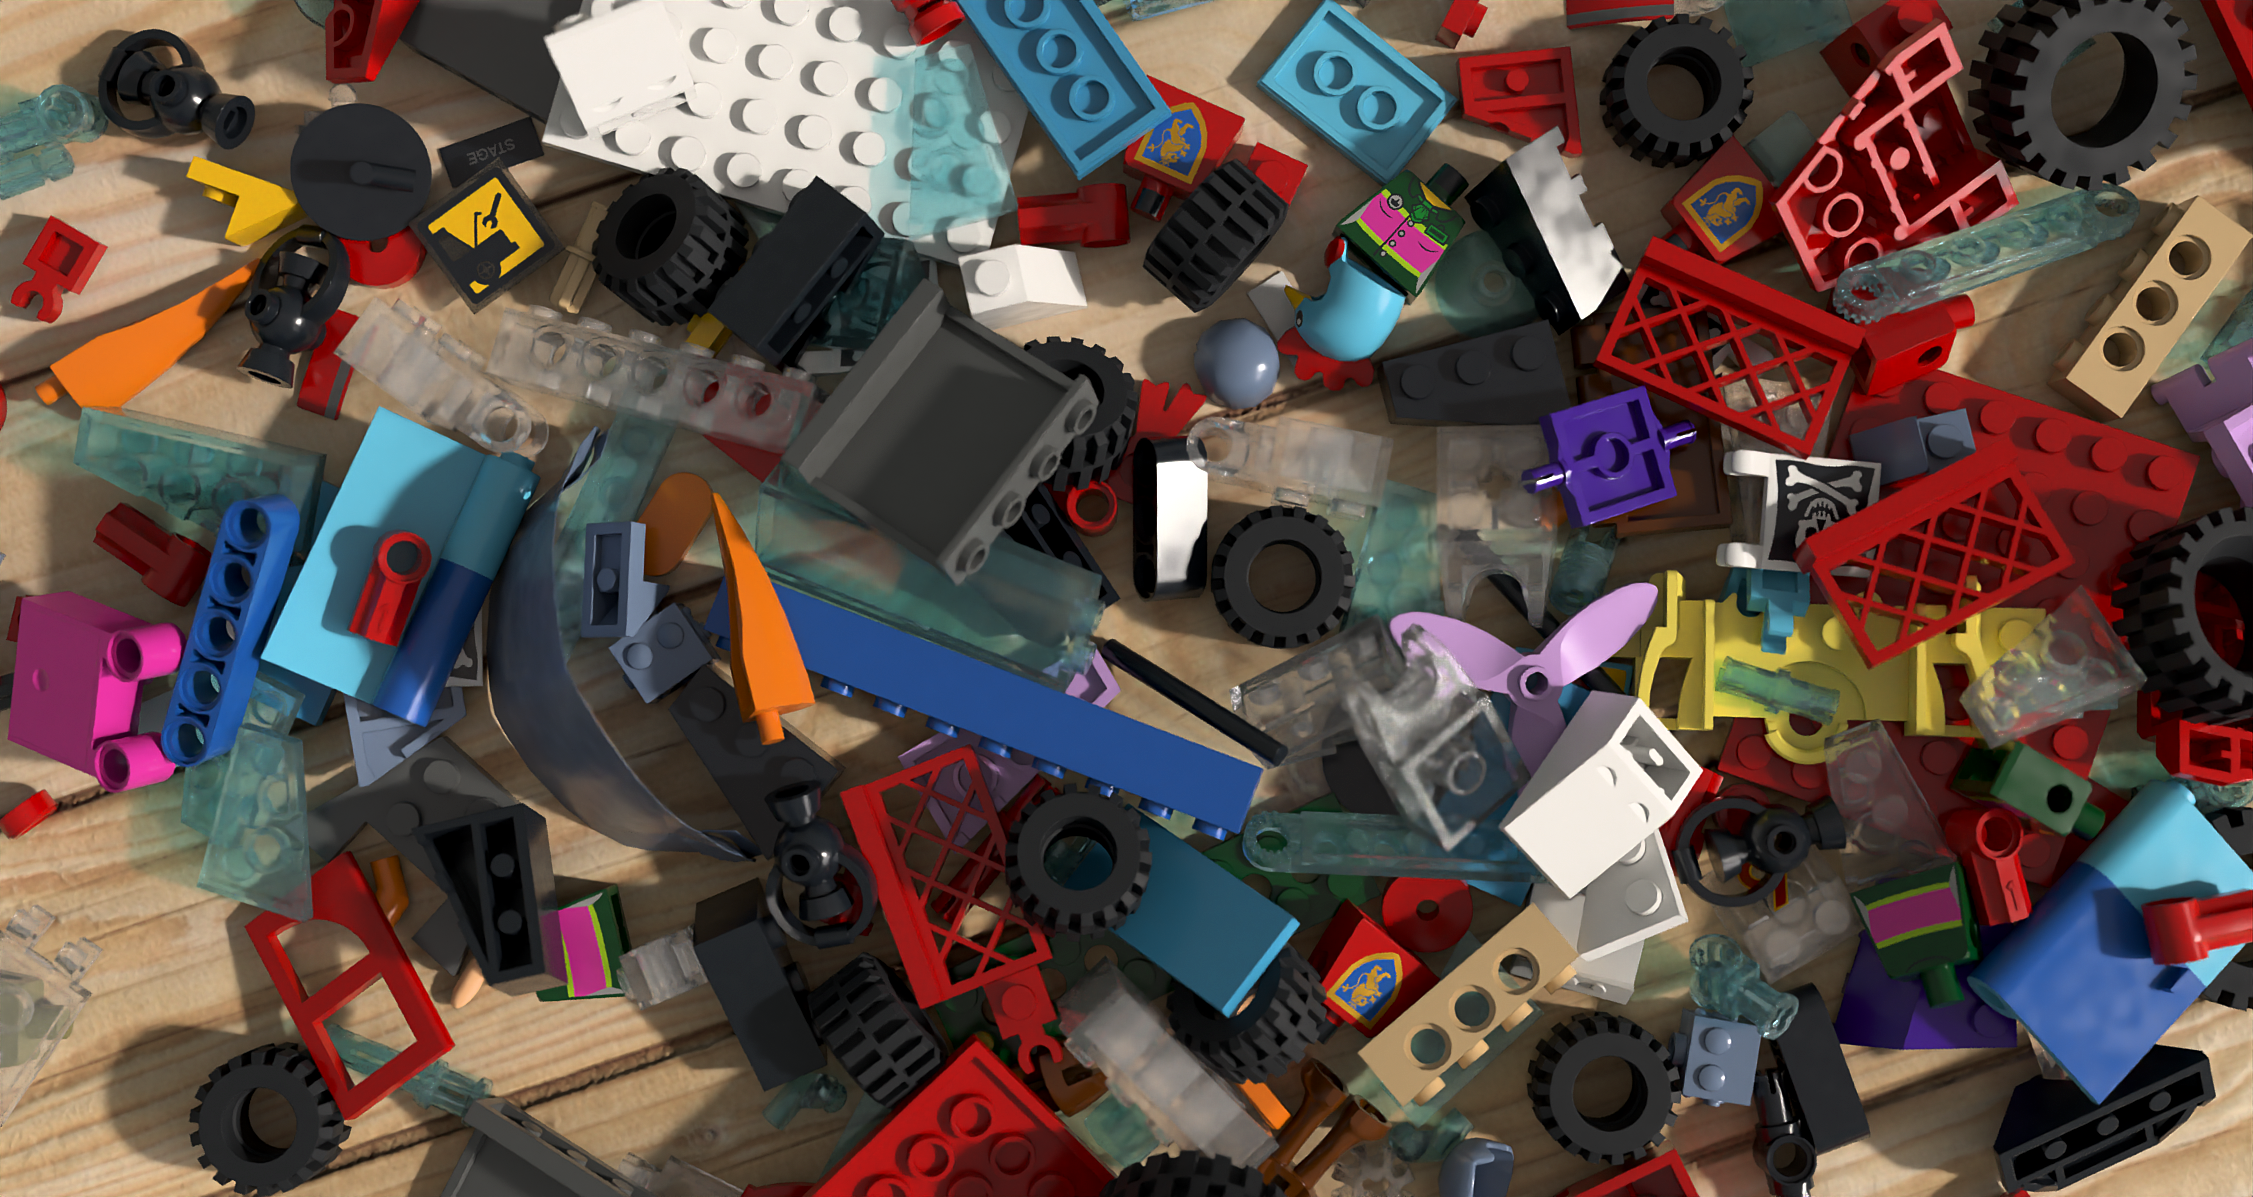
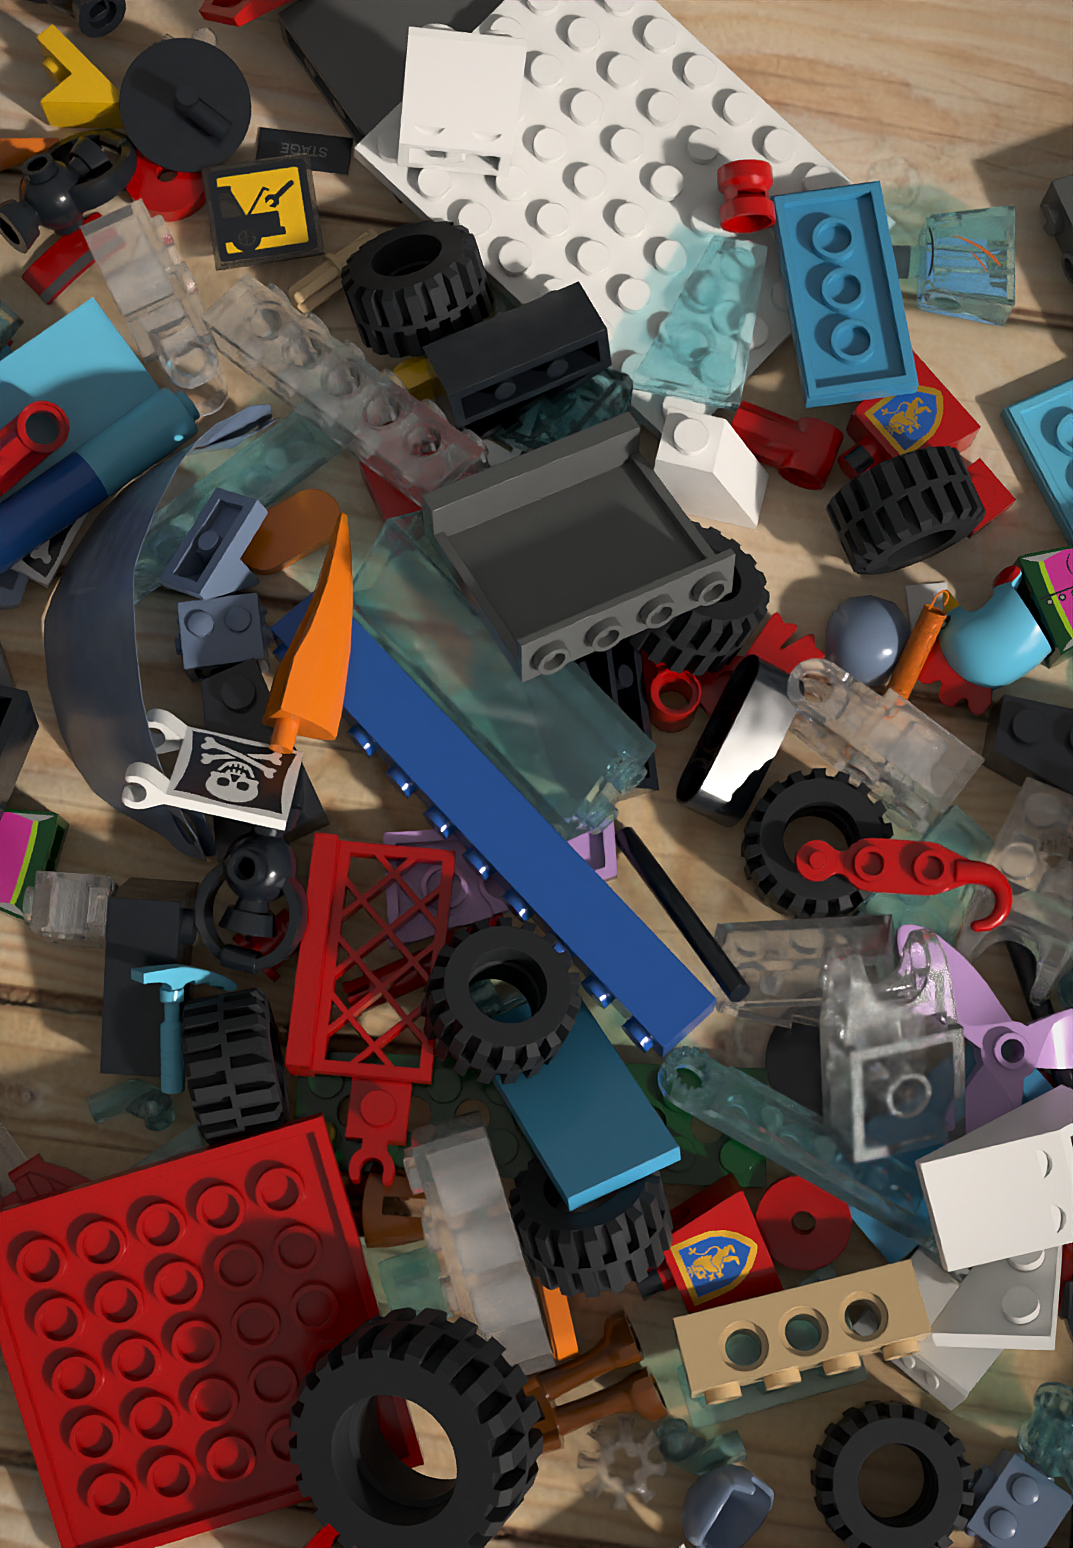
camera: 25 degrees right, 10 degrees down
none -> flag [121,708,304,831]
none -> medium azure piece [131,964,237,1094]
none -> red piece [794,838,1013,932]
none -> orange piece [877,590,949,720]

